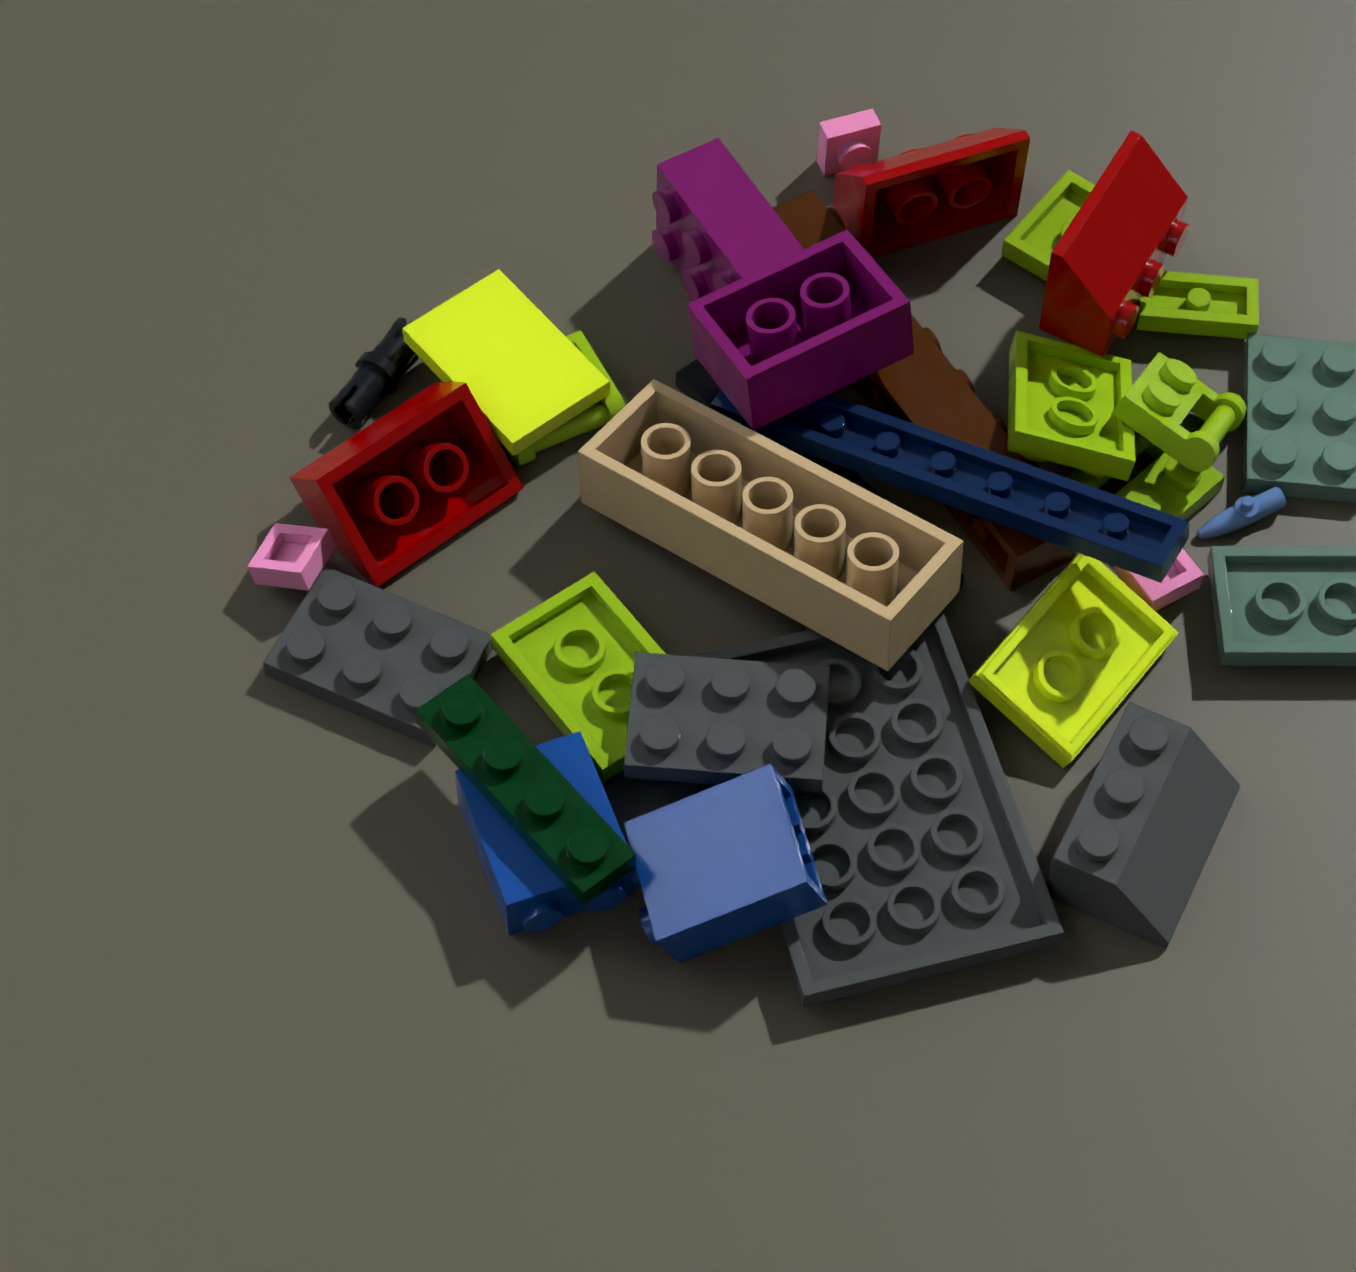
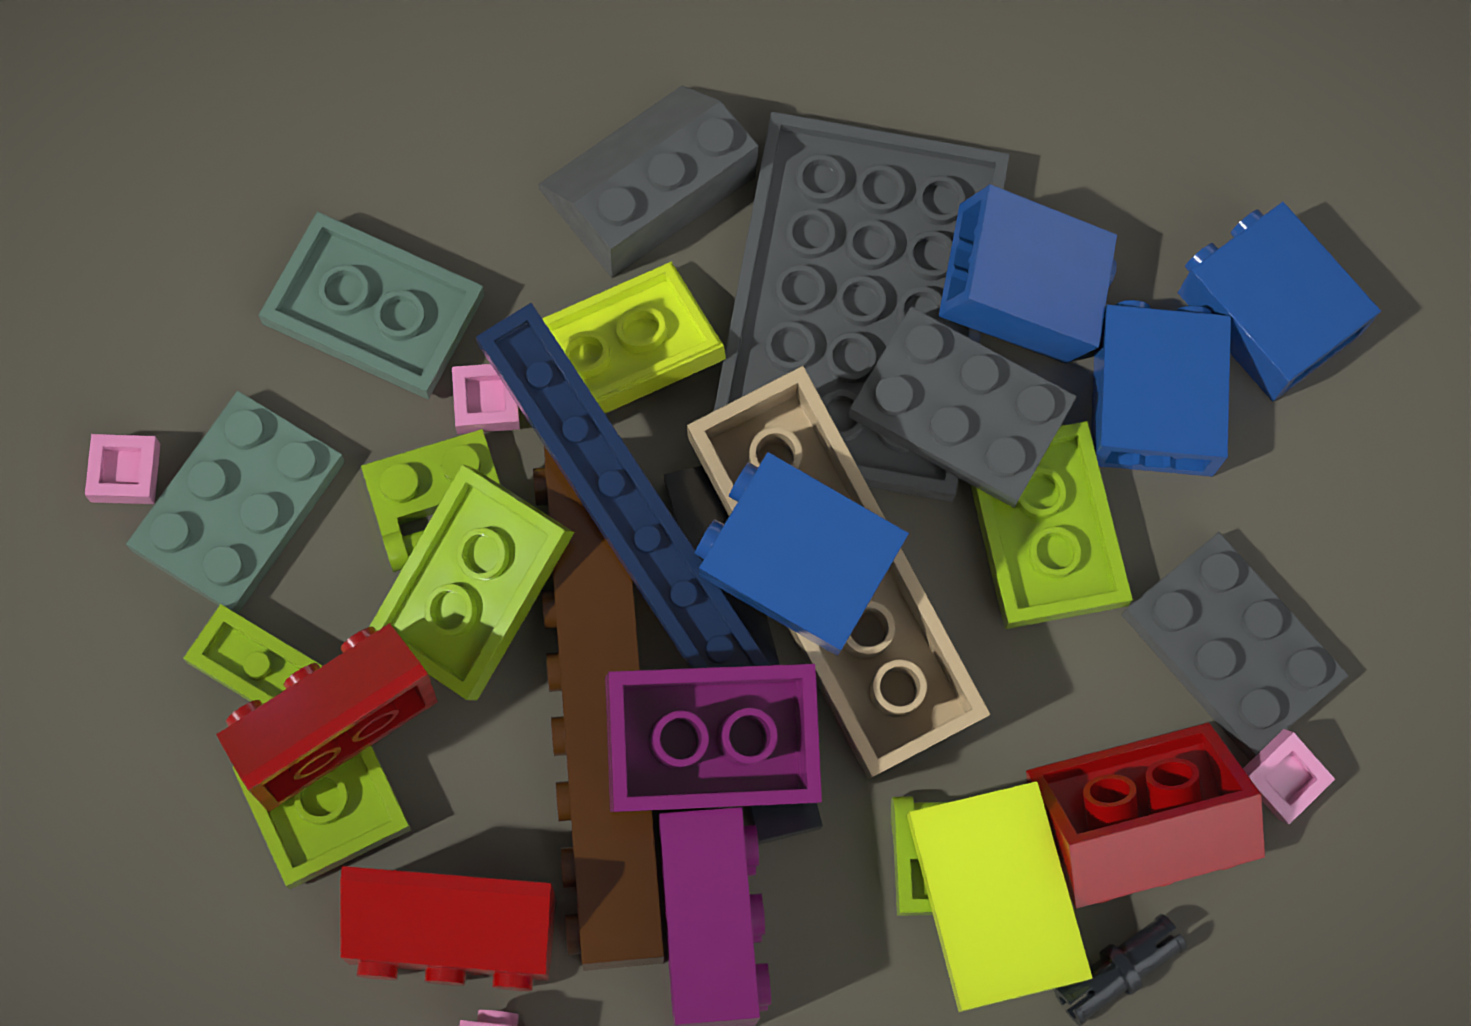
camera: 160 degrees left, 15 degrees up
dark green plate [416,674,636,906] -> none
lime plate [1111,352,1247,472] -> none
medium blue helmet [1197,487,1286,539] -> none
none -> blue brick [695,452,909,656]
none -> blue brick [1178,202,1381,402]

